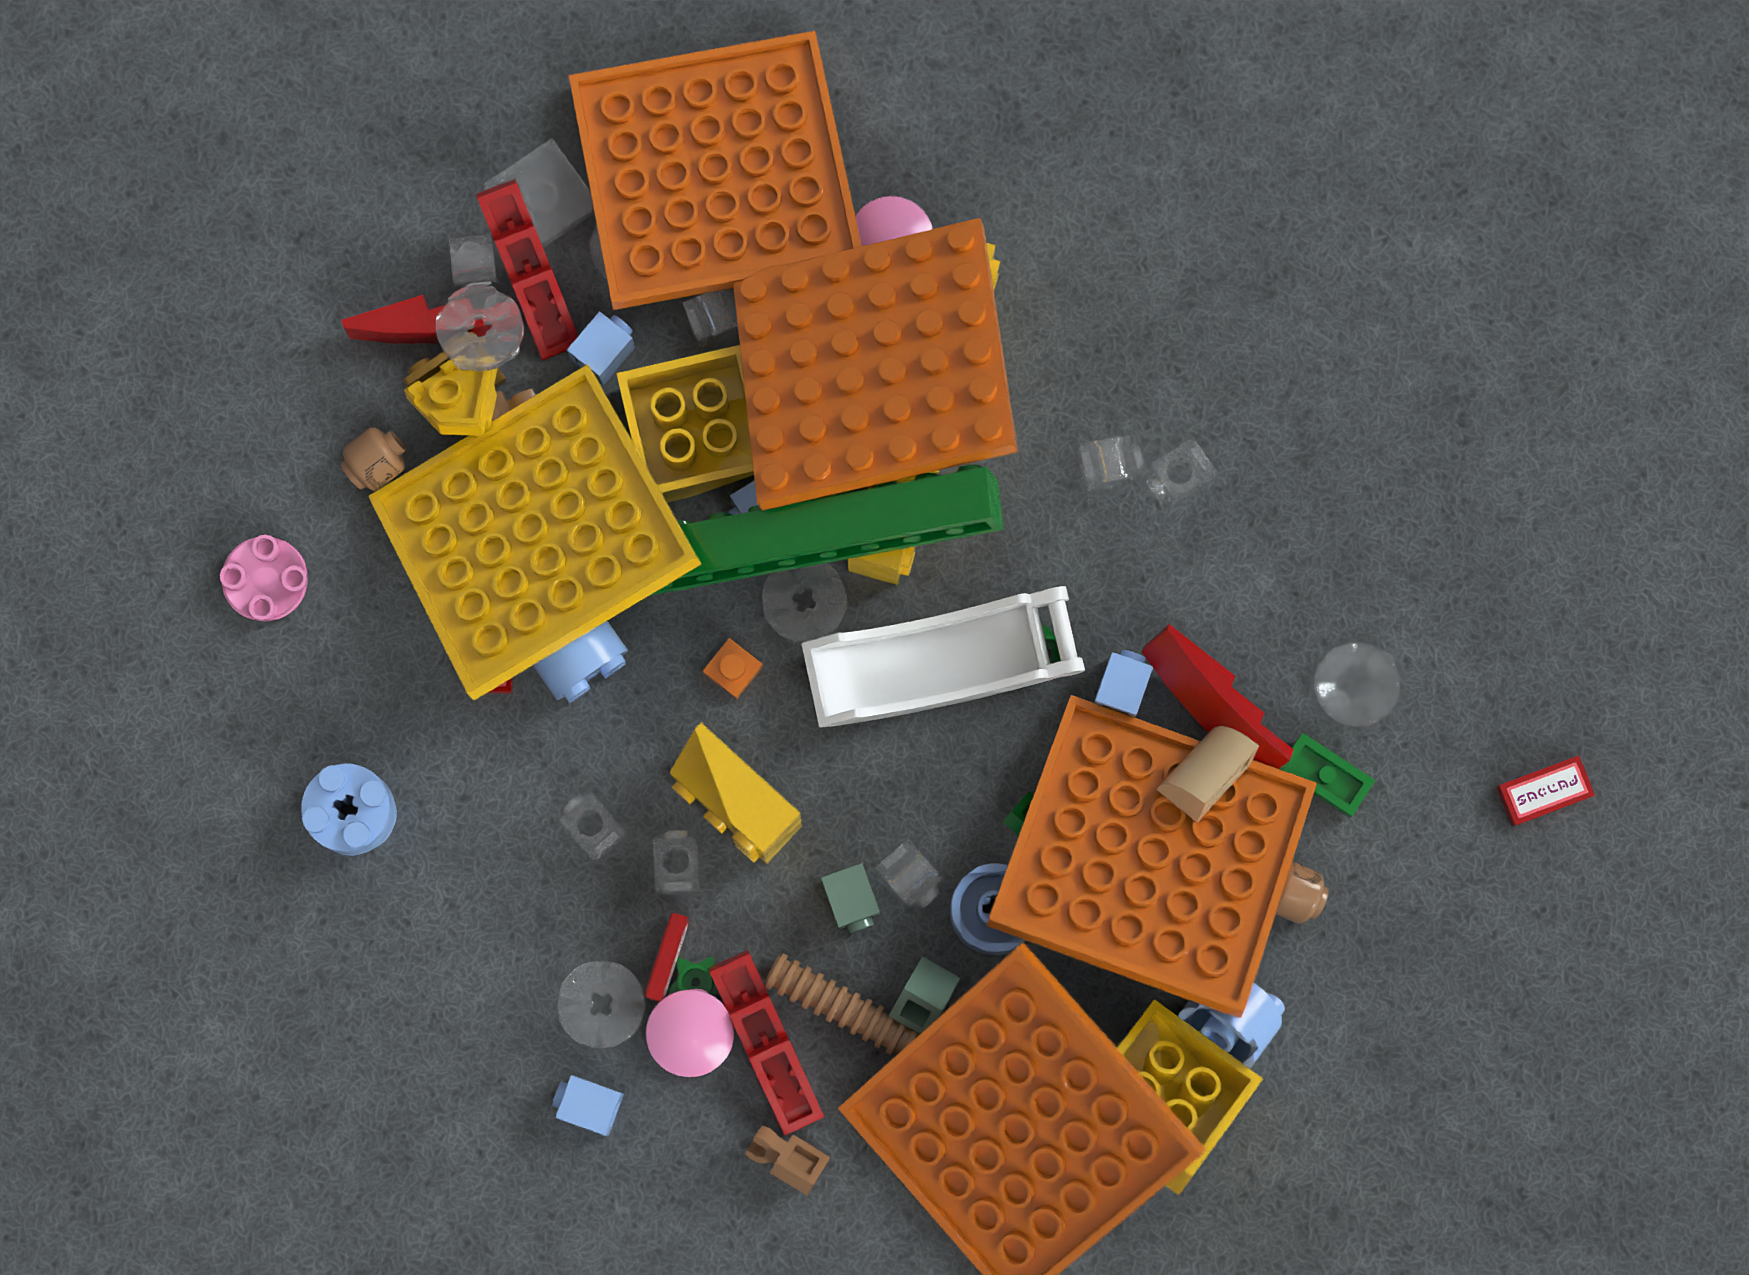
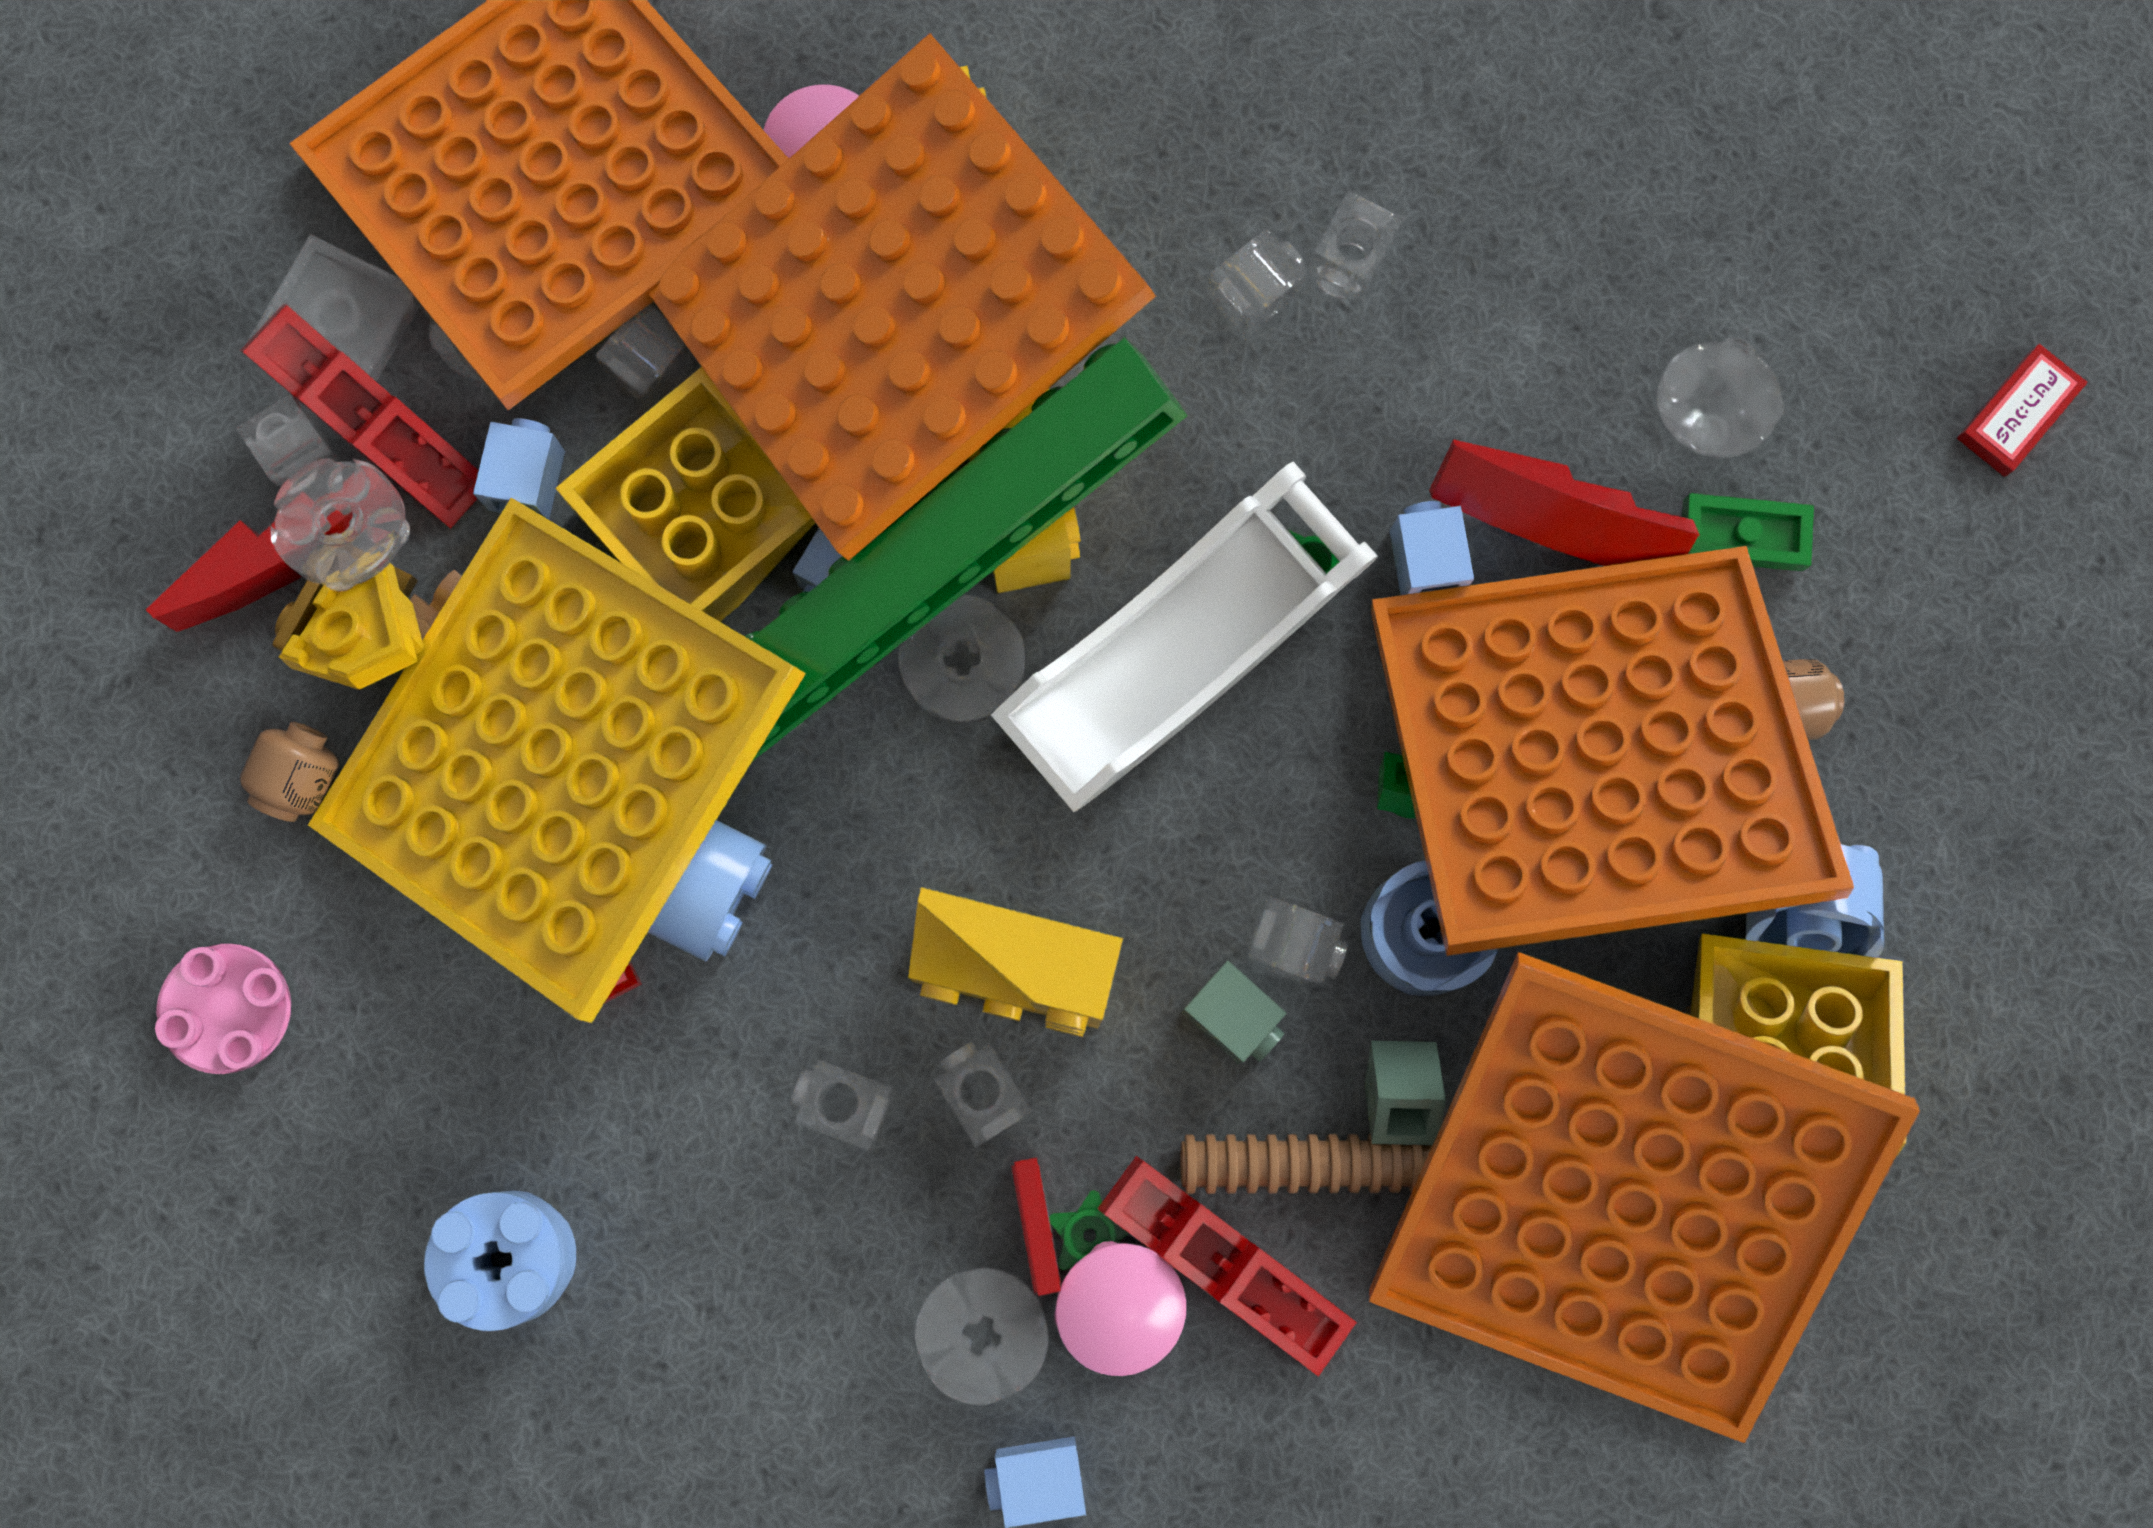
camera: 30 degrees left, 0 degrees up
orange plate [702,638,763,699] -> none
medium nougat plate [745,1126,831,1196] -> none
tan brick [1156,726,1259,822] -> none

